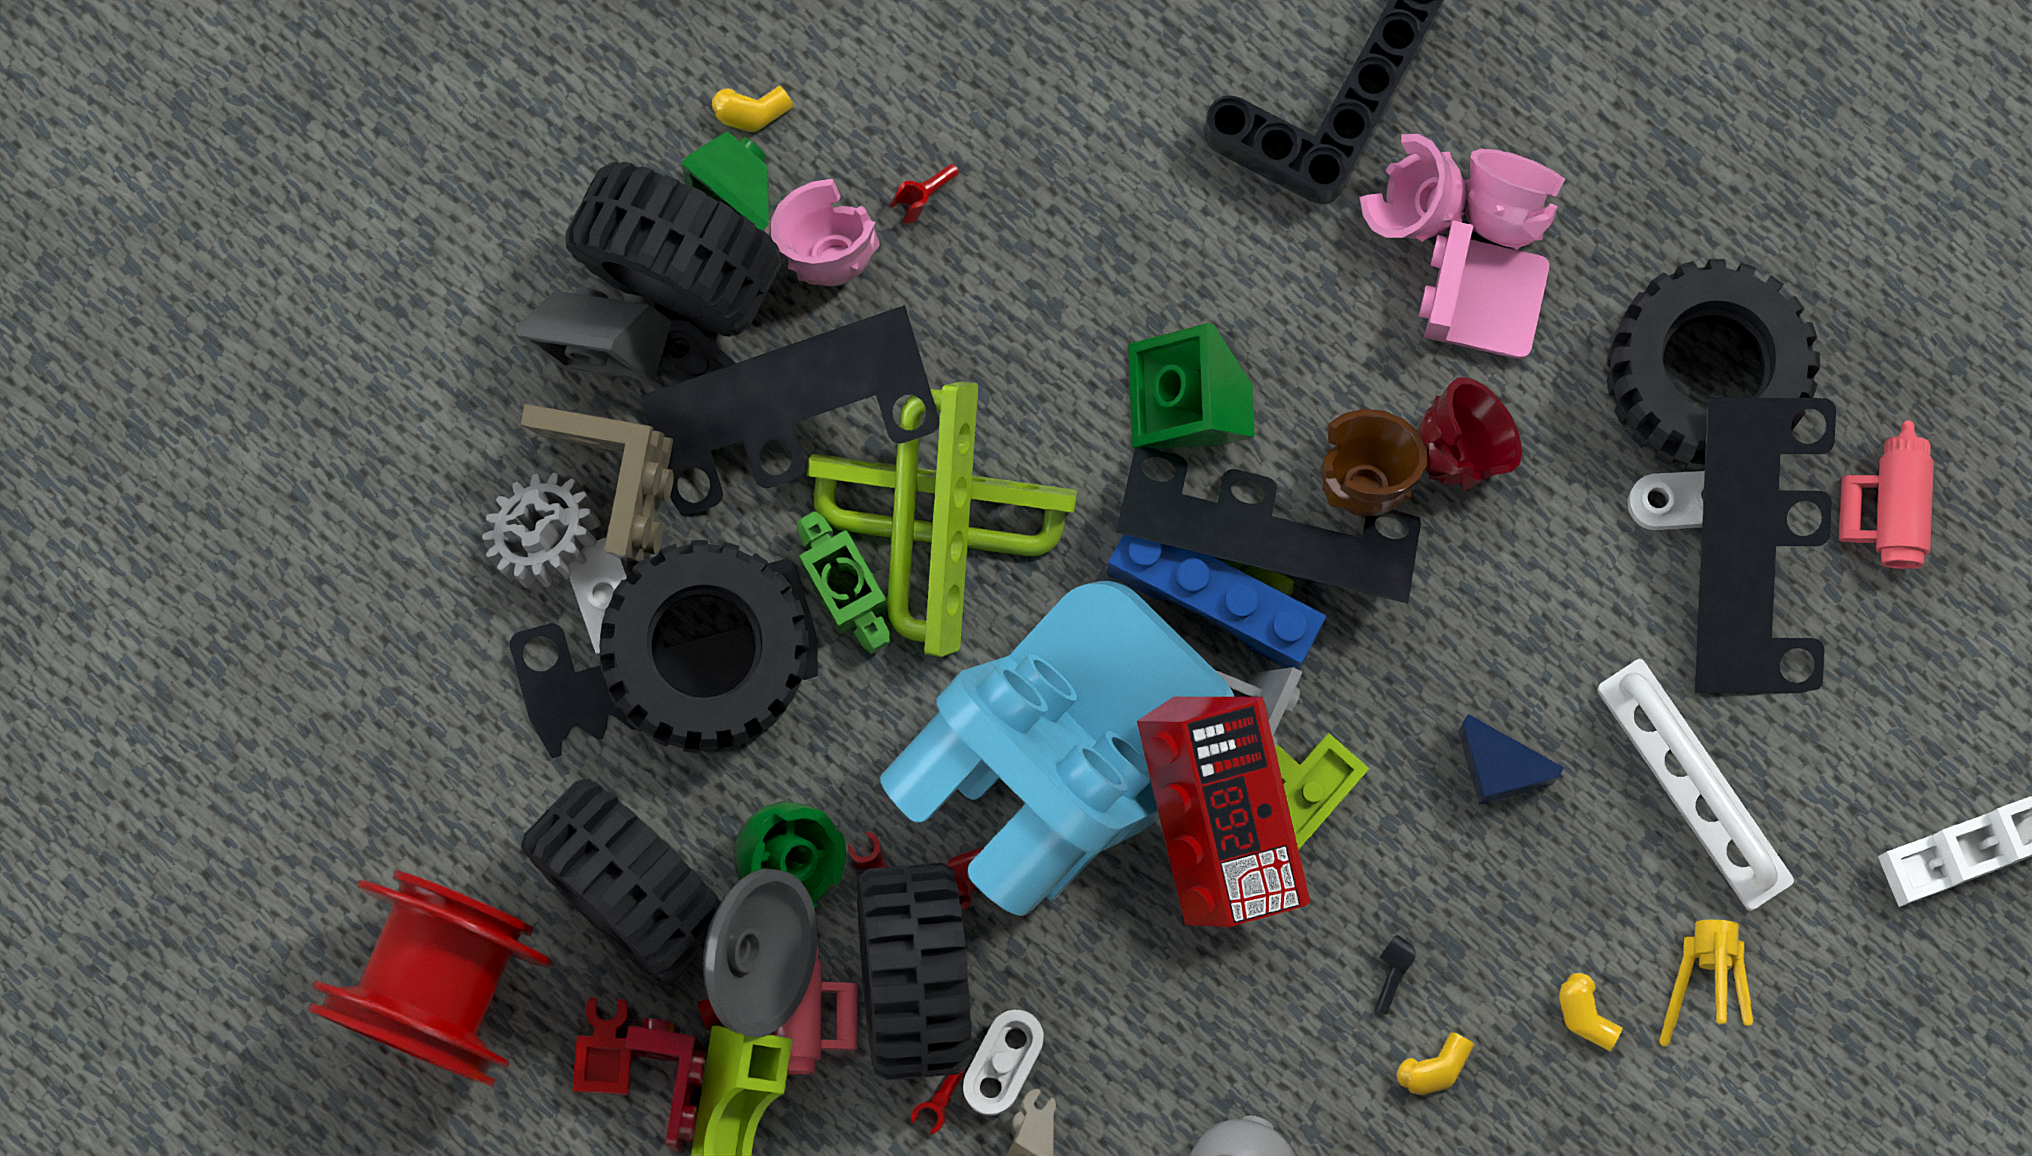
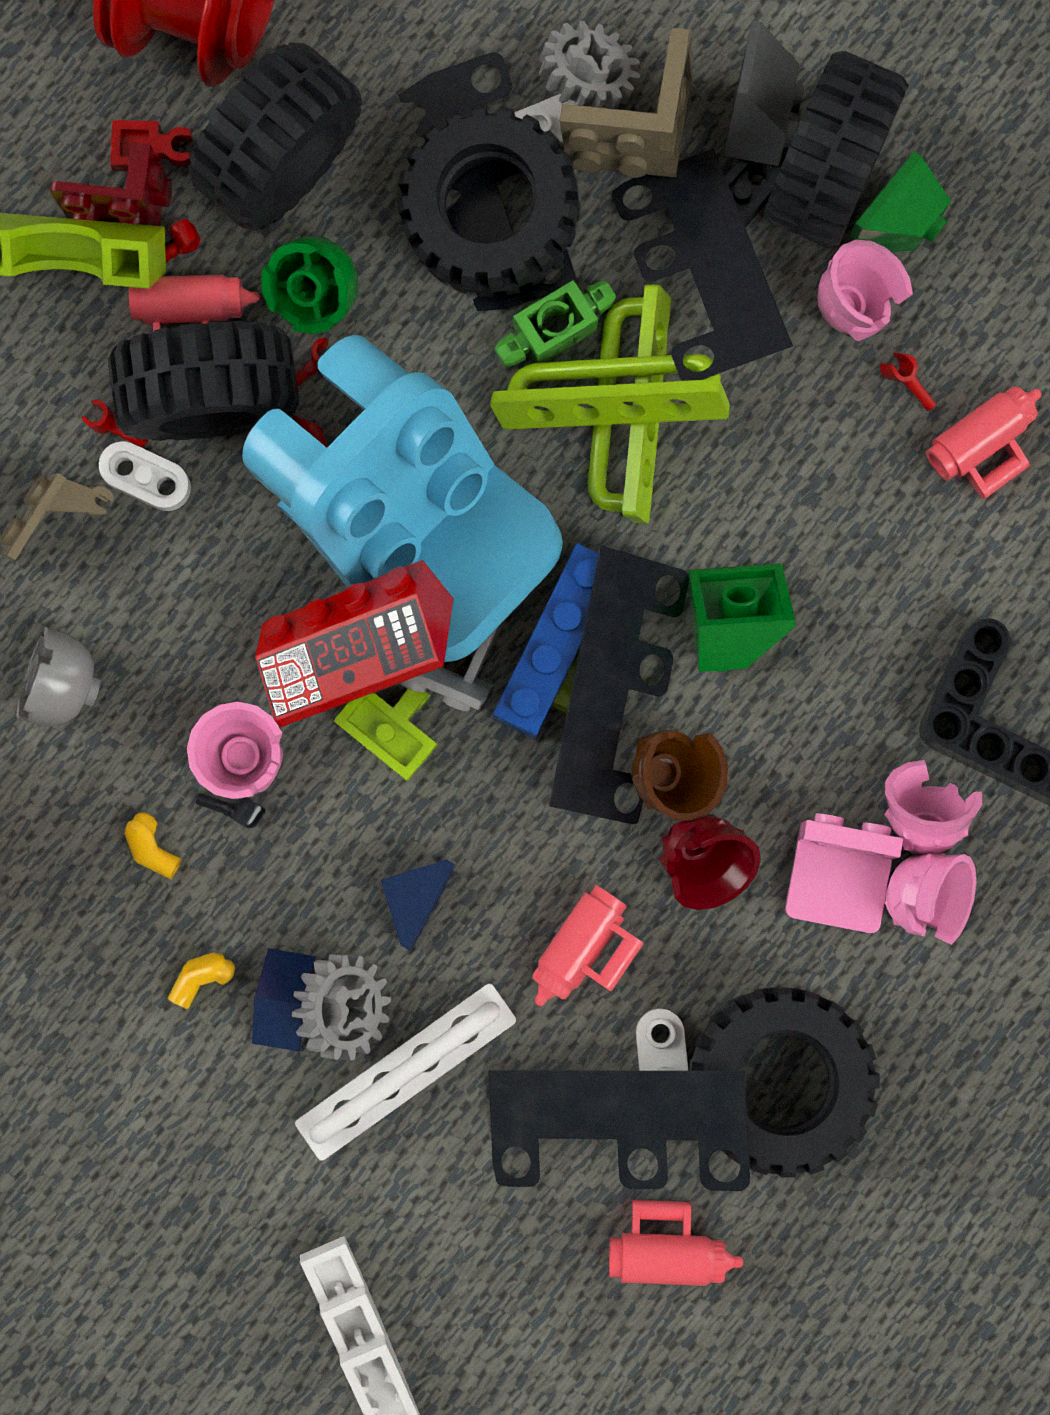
camera: 90 degrees right, 5 degrees up
dark grey dish [703,869,818,1037] -> none
yellow arm [712,85,794,133] -> none
yellow plant [1659,919,1753,1047] -> none
none -> bright pink helmet [187,702,283,799]
none -> dark blue slope [252,948,316,1051]
none -> light grey gear [292,954,391,1061]
none -> coral piece [532,885,644,1006]
none -> coral piece [926,386,1042,499]

